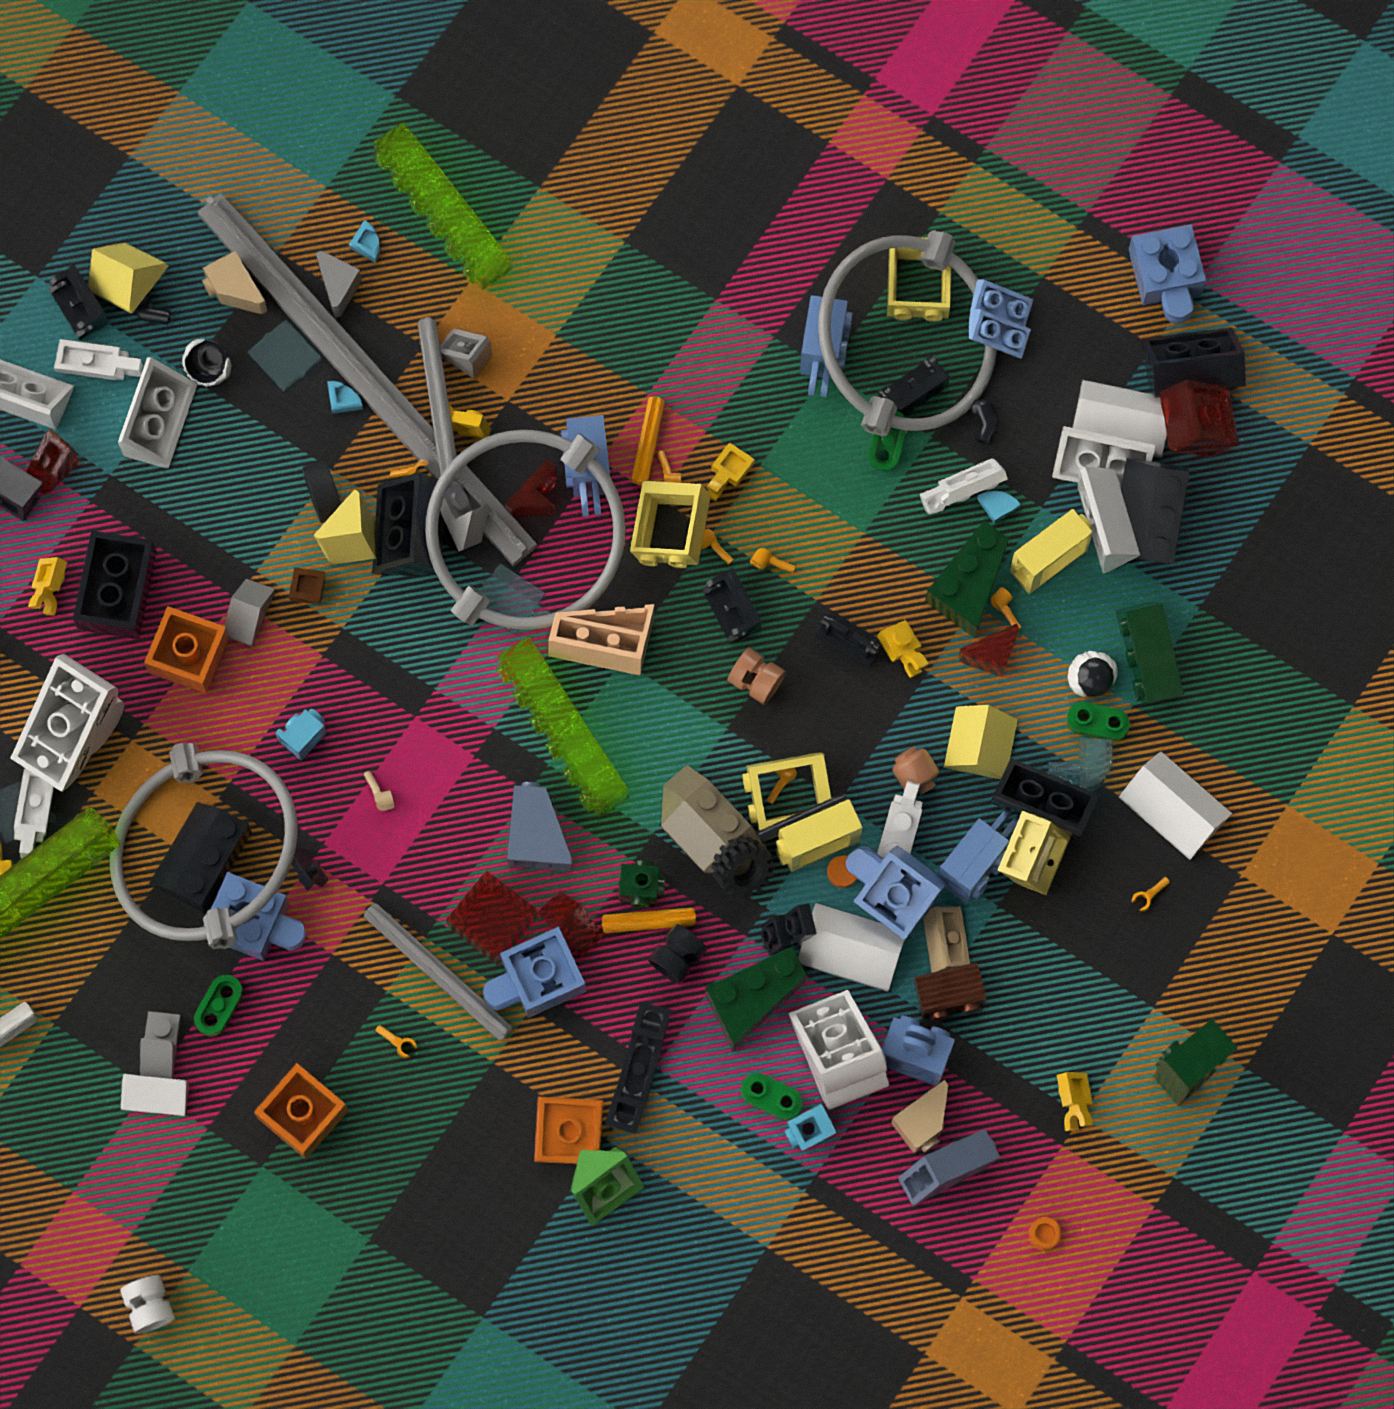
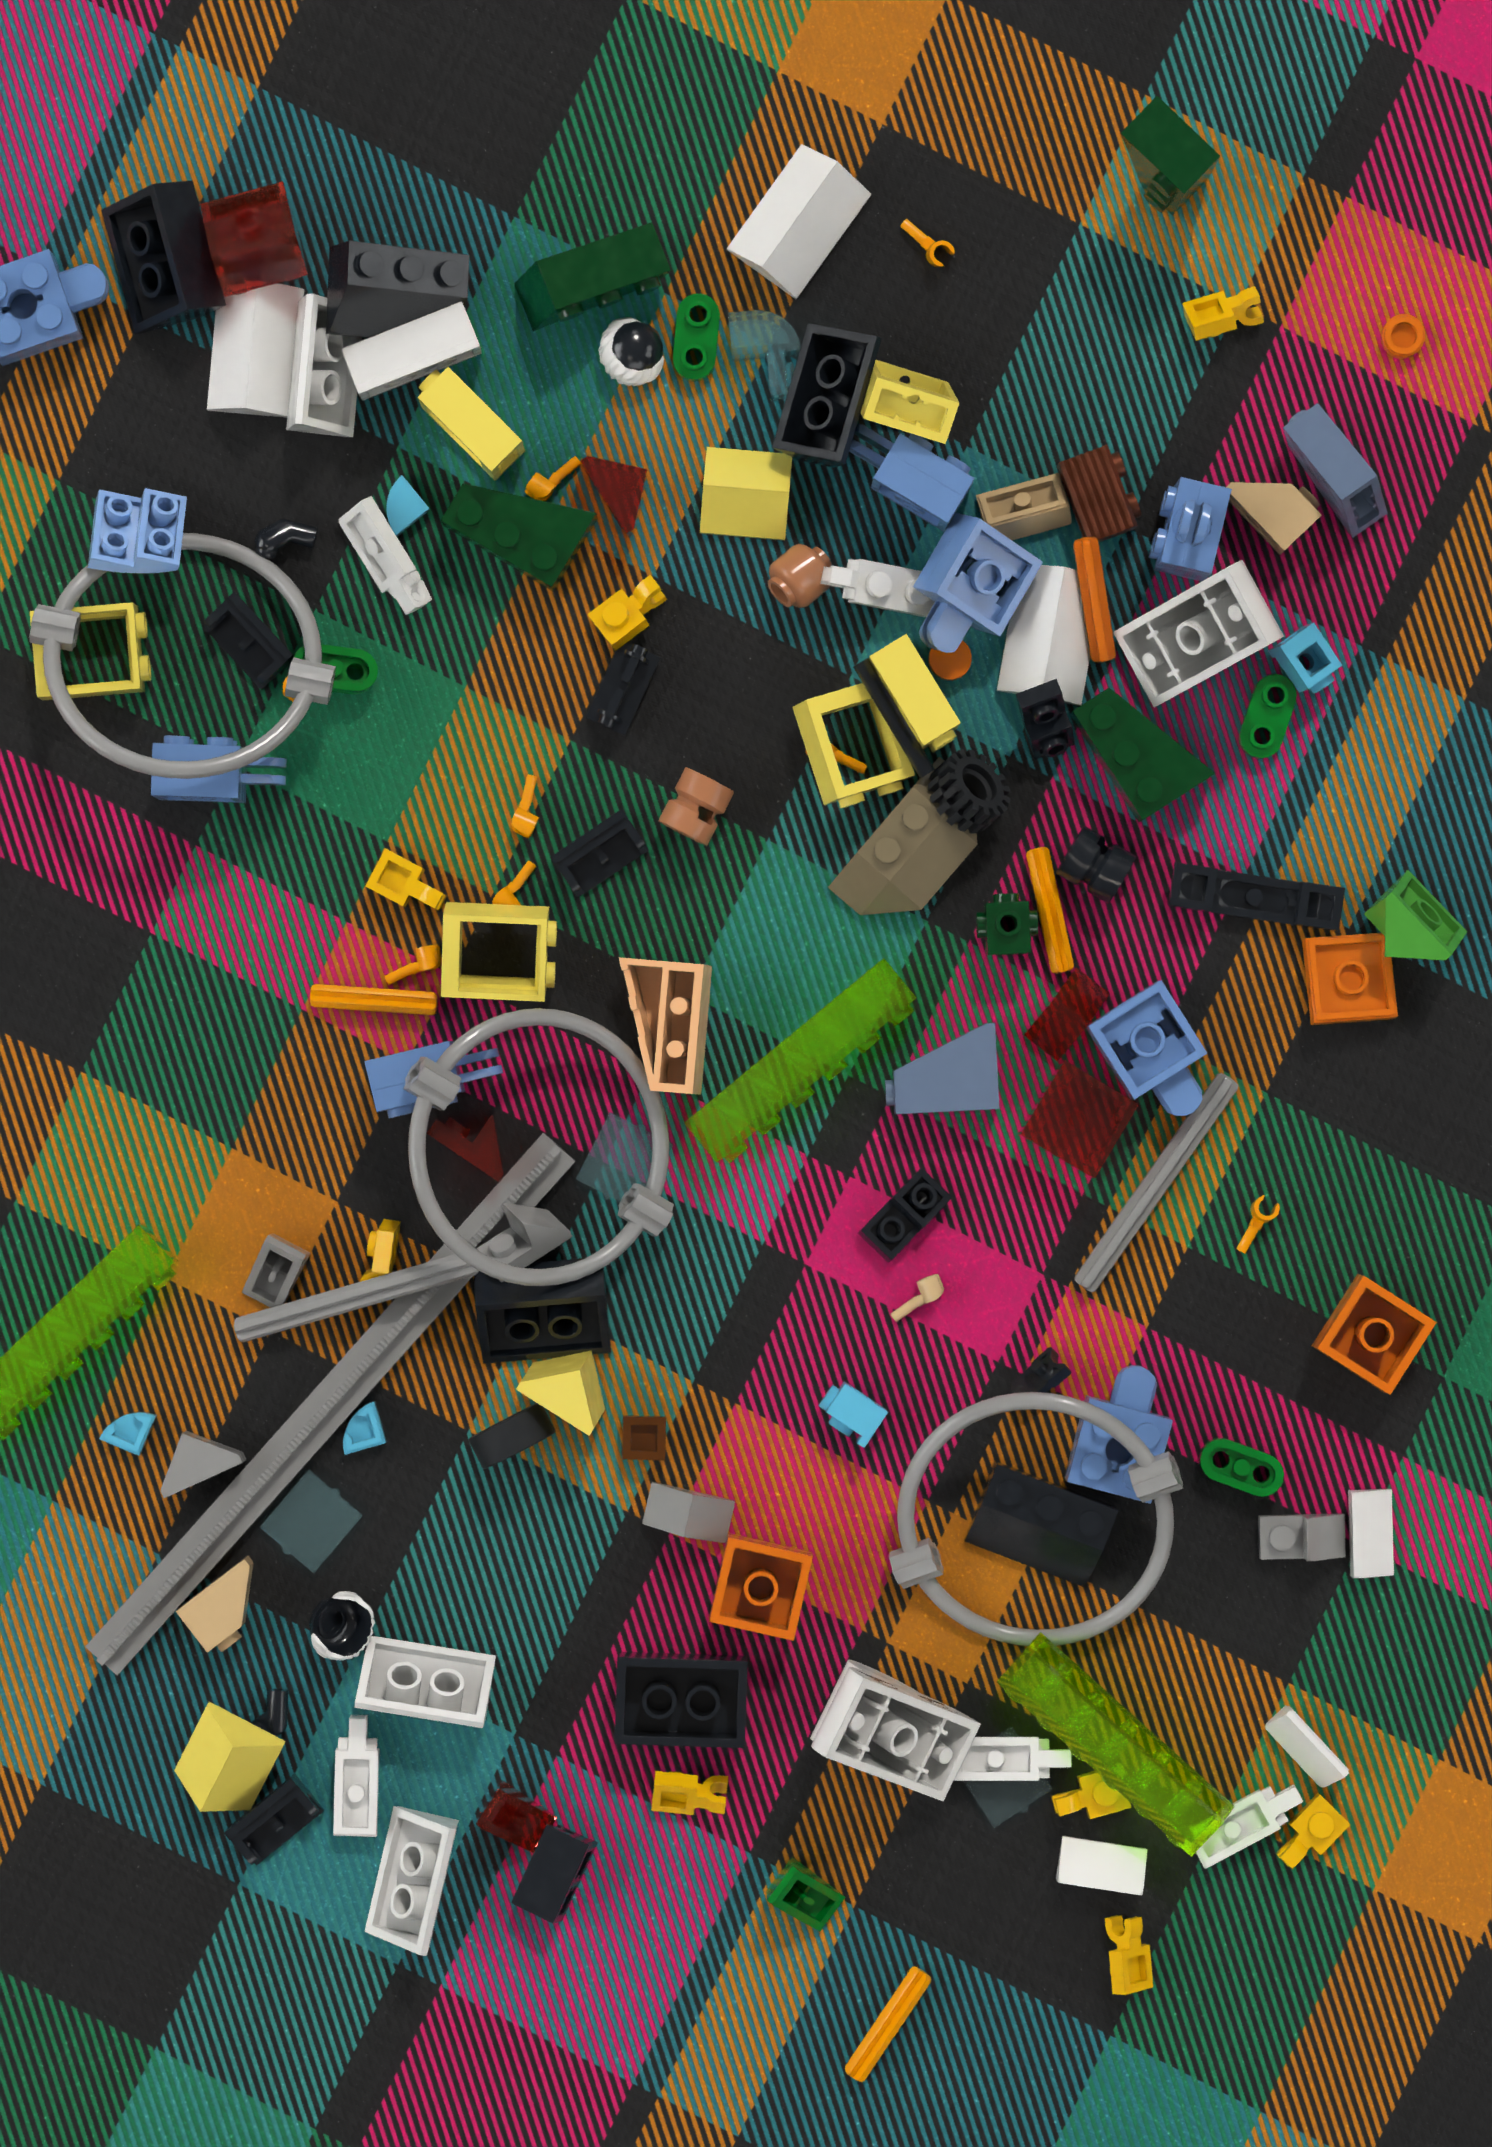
camera: 100 degrees left, 15 degrees up
light orange hand [390,459,432,478] -> none
none -> black slope [858,1167,952,1263]
none -> orange axle [1073,537,1116,662]

